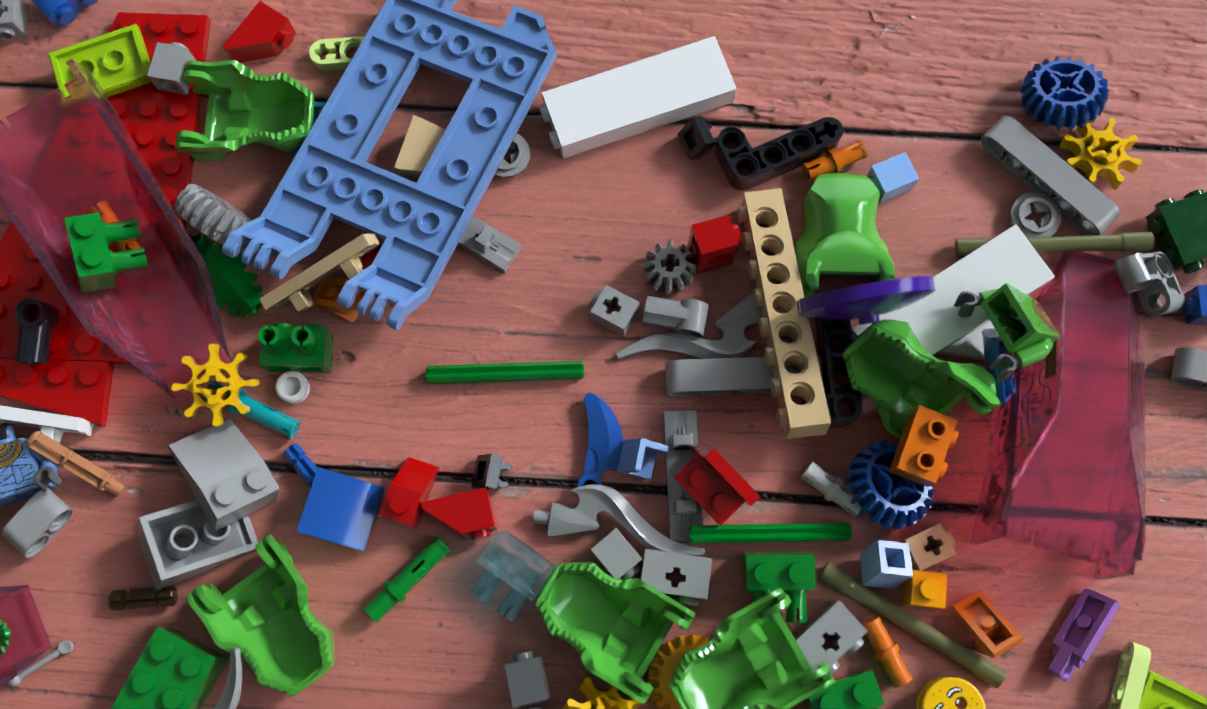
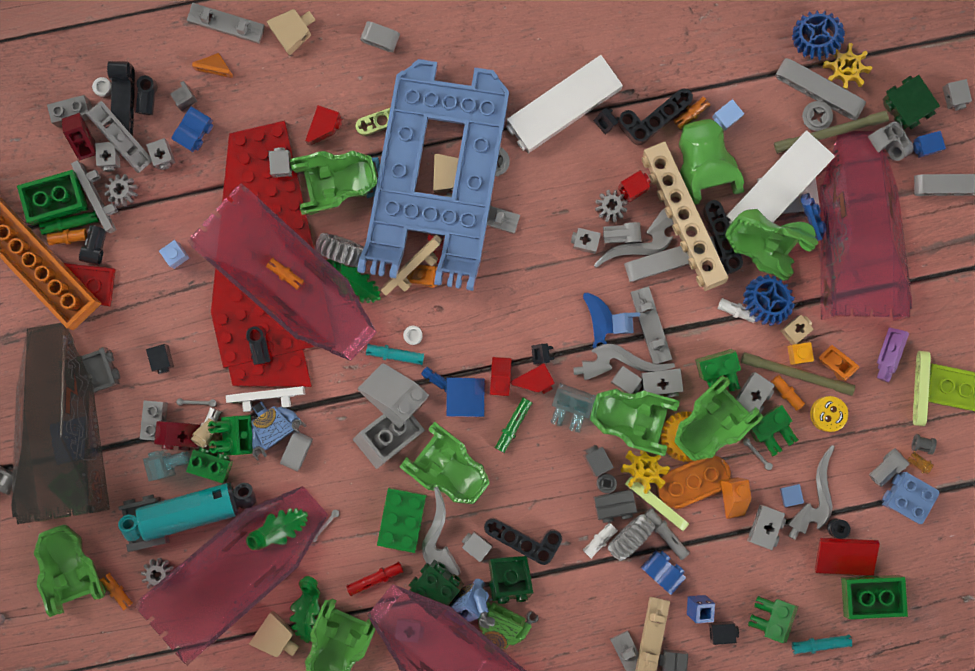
camera: 15 degrees left, 10 degrees up
nougat piece [26,431,125,497] -> none
lime tile [48,24,151,110] -> none
green brick [64,212,148,293] -> none
dark brown axle [108,586,178,610] -> none
yellow gear [171,344,260,427] -> none
green brick [258,323,334,373] -> none
green axle [425,361,584,384] -> none
red bracket [673,442,760,526] -> none
green axle [688,523,852,544] -> none
dark purple dish [796,276,936,325] -> none
light blue brick [860,540,913,589] -> none
orange brick [889,405,958,487] -> none
bright green torso [954,283,1059,381] -> none

